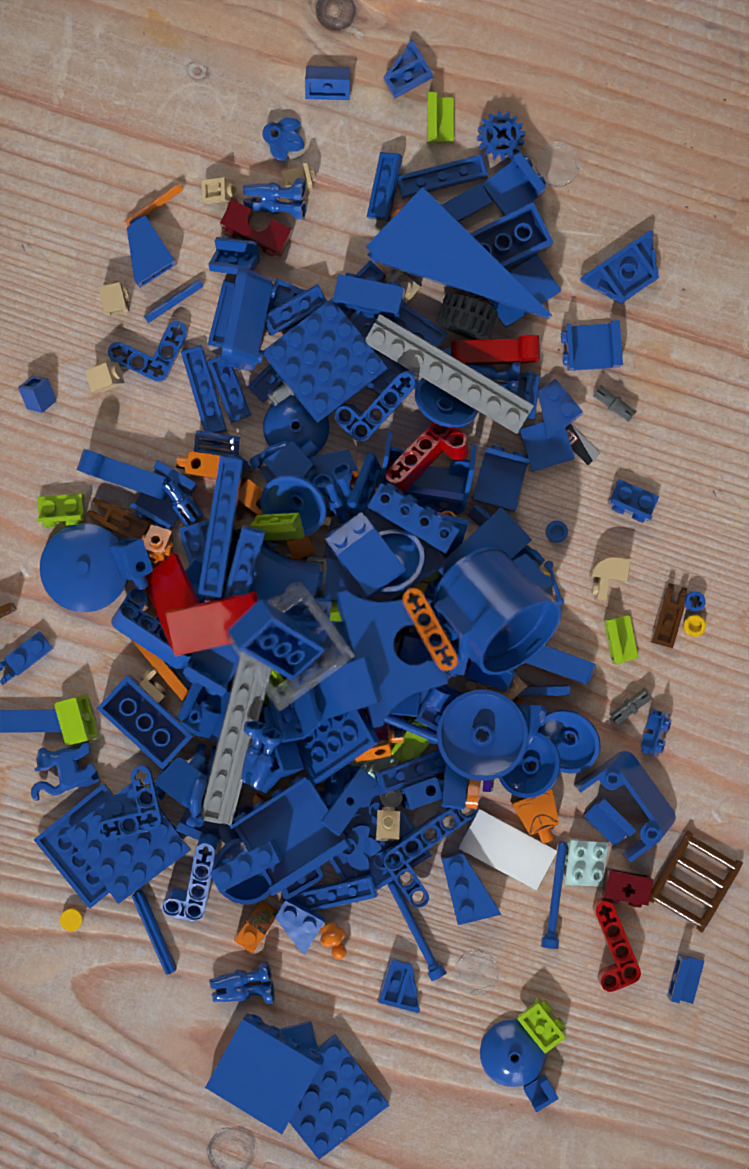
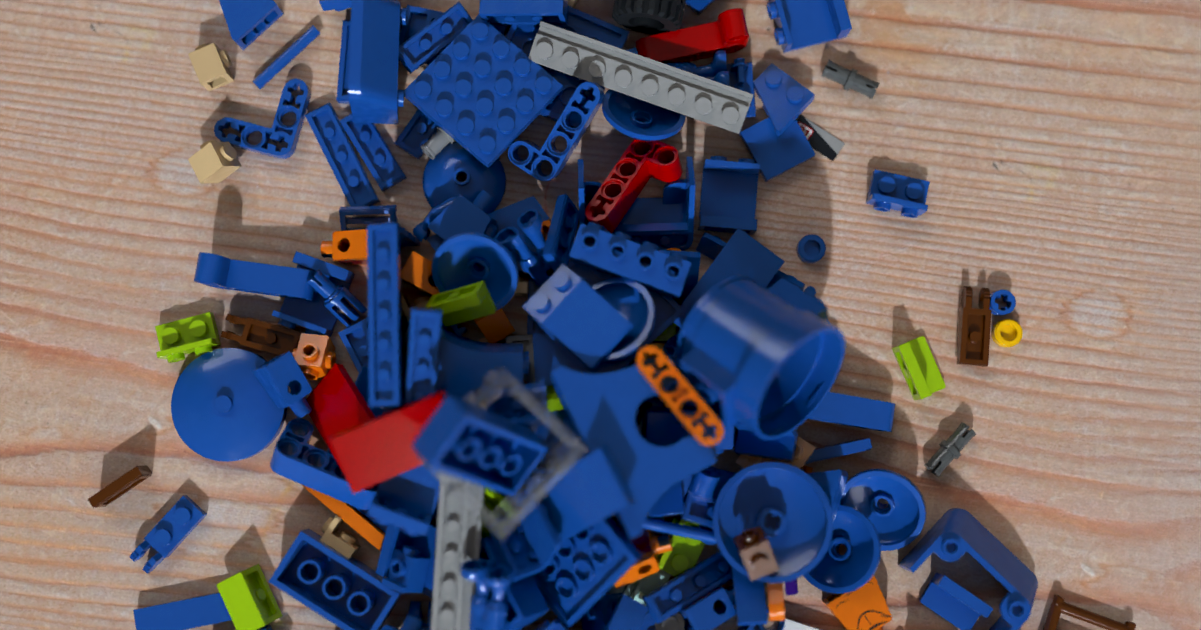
camera: 15 degrees left, 5 degrees down
blue panel [18,375,56,413] -> none
tan brick [589,557,631,601] -> none
blue hinge [640,709,672,756] -> none
none -> reddish brown bracket [733,527,779,581]

